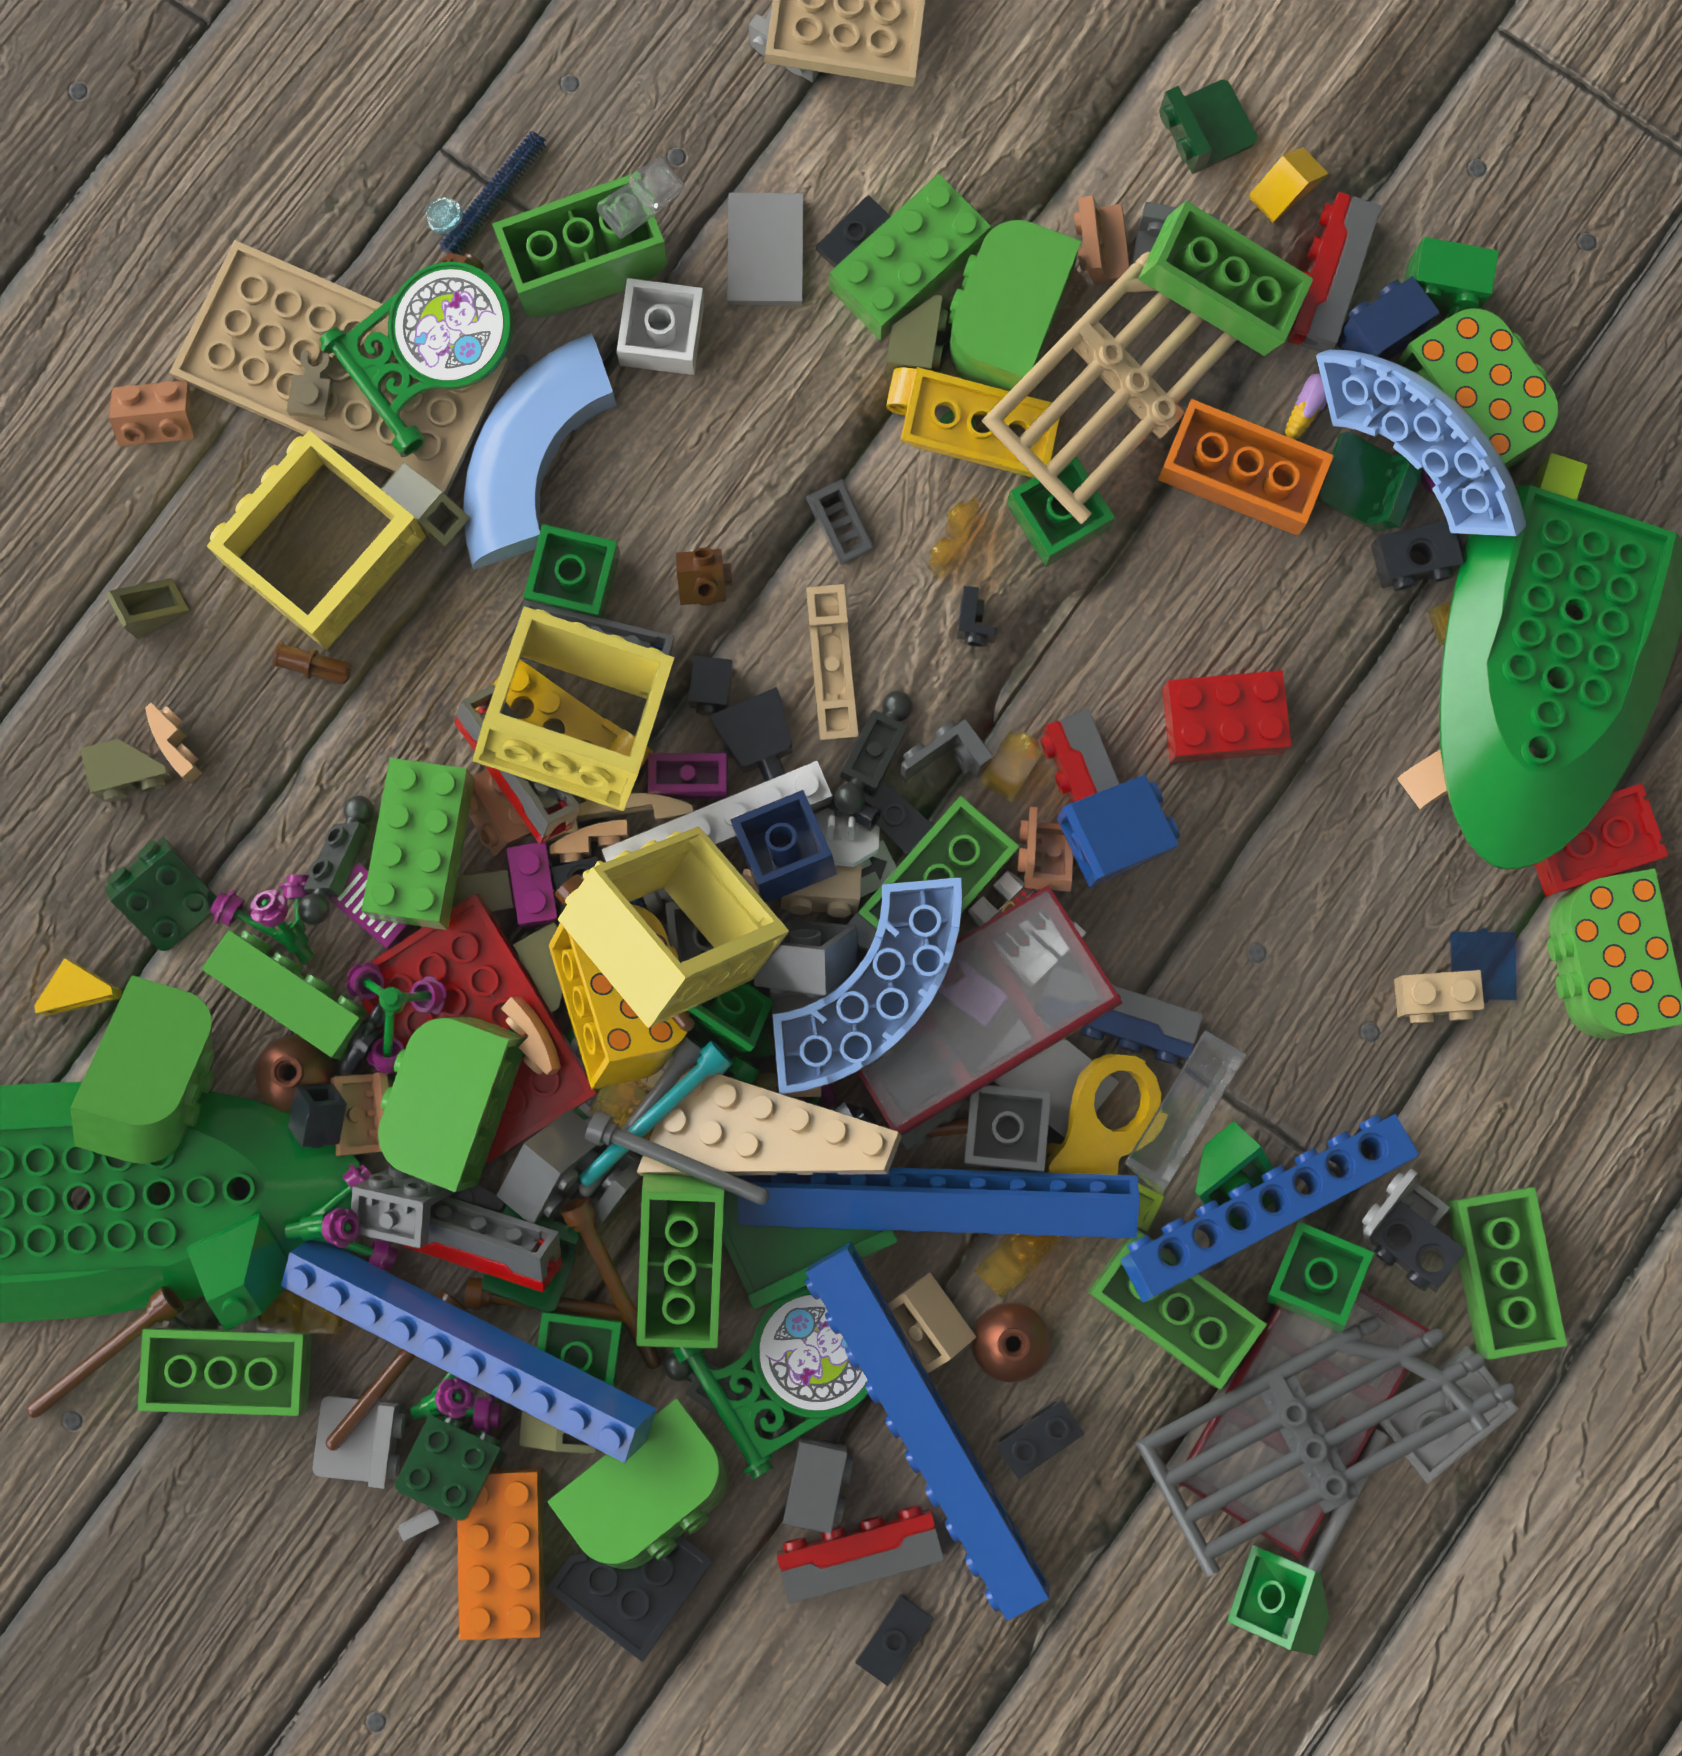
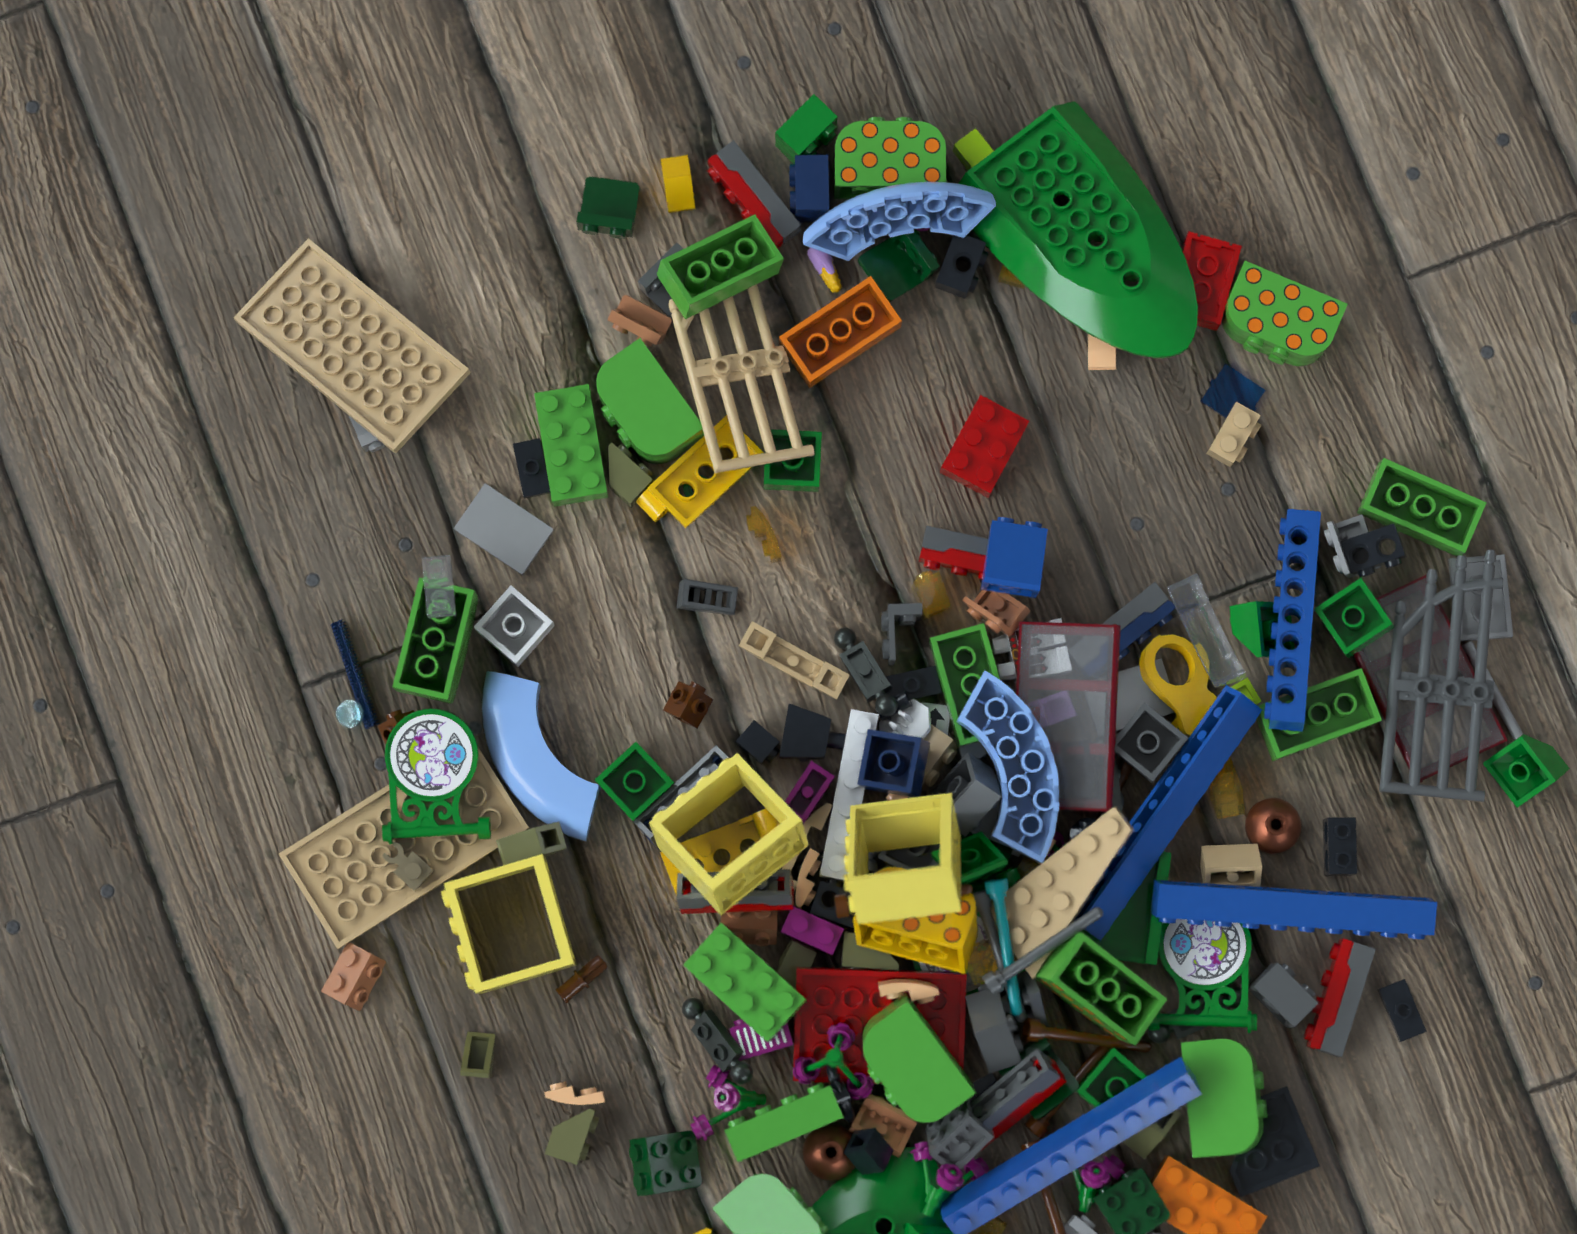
camera: 55 degrees left, 0 degrees up
black bracket [956,586,997,647] -> none

